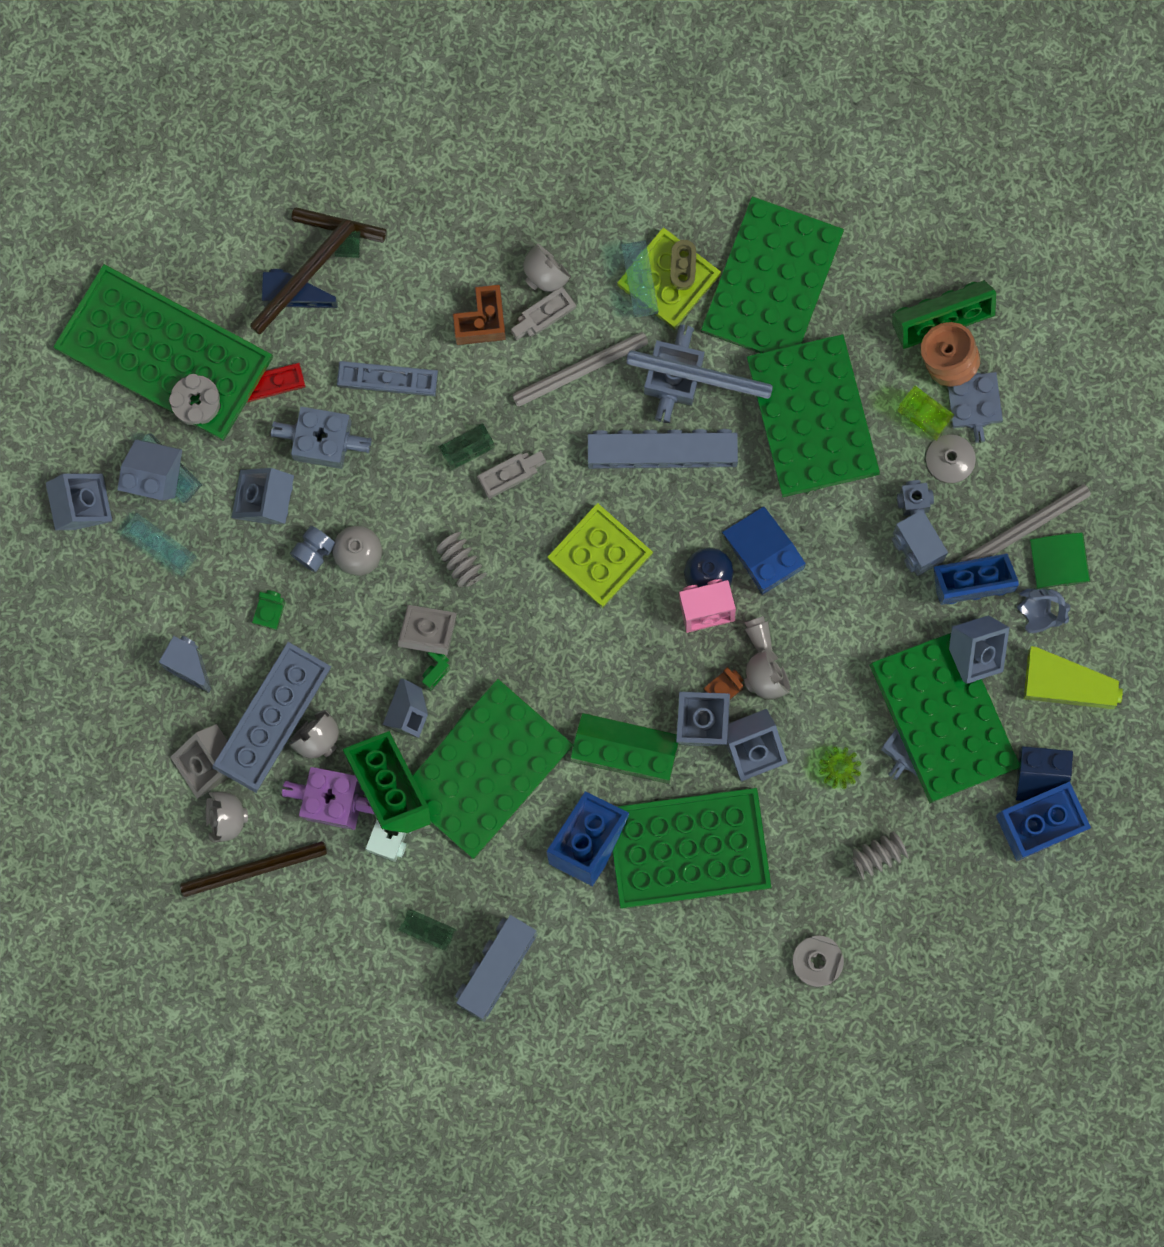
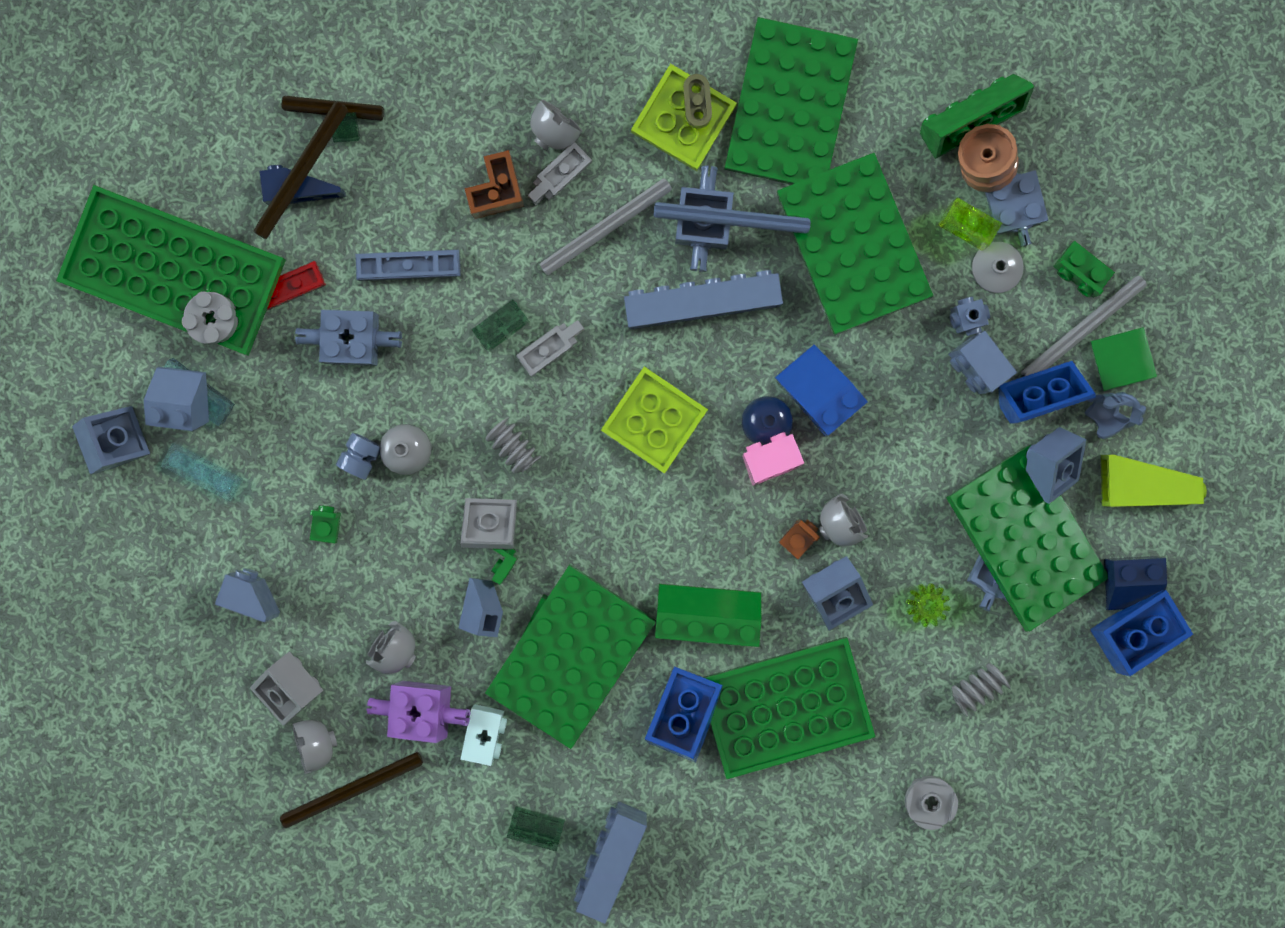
camera: 15 degrees left, 10 degrees up
sand blue plate [212,642,332,793] -> none
sand blue slope [231,468,294,525] -> none
green slope [343,731,431,833] -> none
clear light blue plate [621,240,659,318] -> none
sand blue slope [676,692,730,746] -> none
light grey cone [745,616,773,652] -> none
none -> green bracket [1053,241,1115,298]

